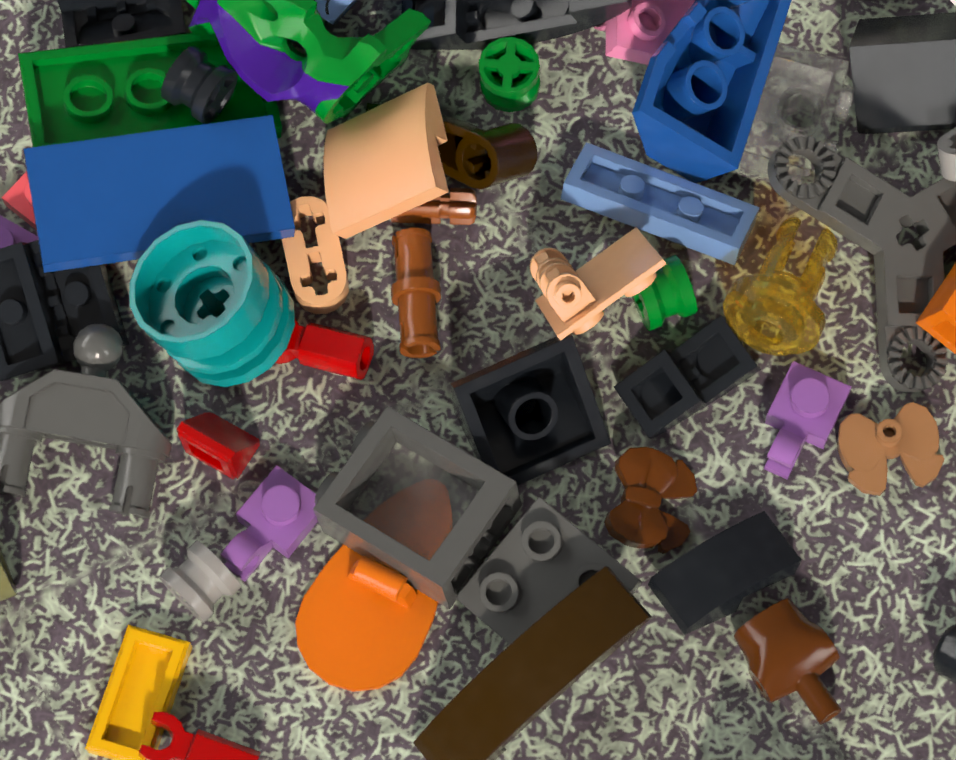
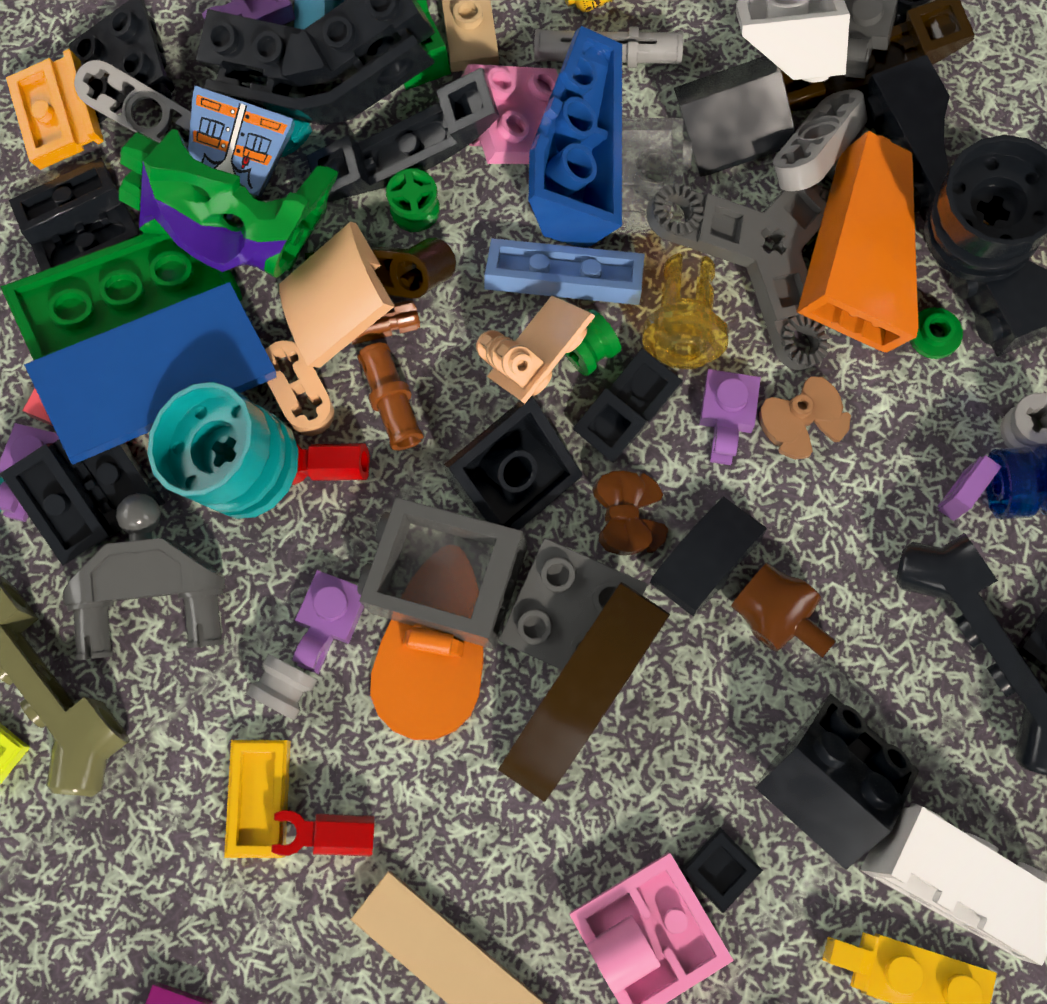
camera: 20 degrees left, 5 degrees up
black wheel [161,46,238,124] -> none
red slope [176,412,260,480] -> none

